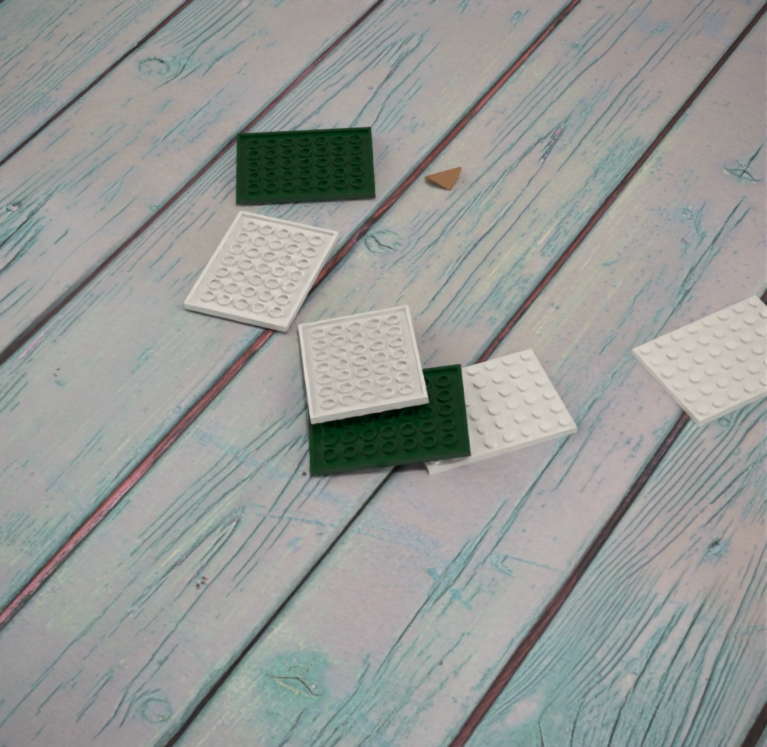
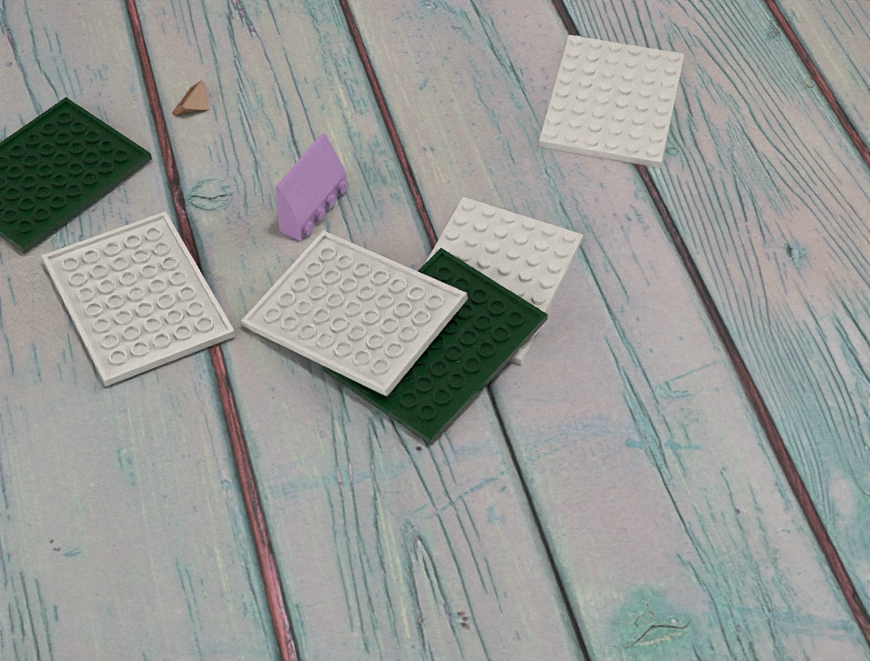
camera: 50 degrees left, 5 degrees up
none -> lavender slope [276,133,348,242]

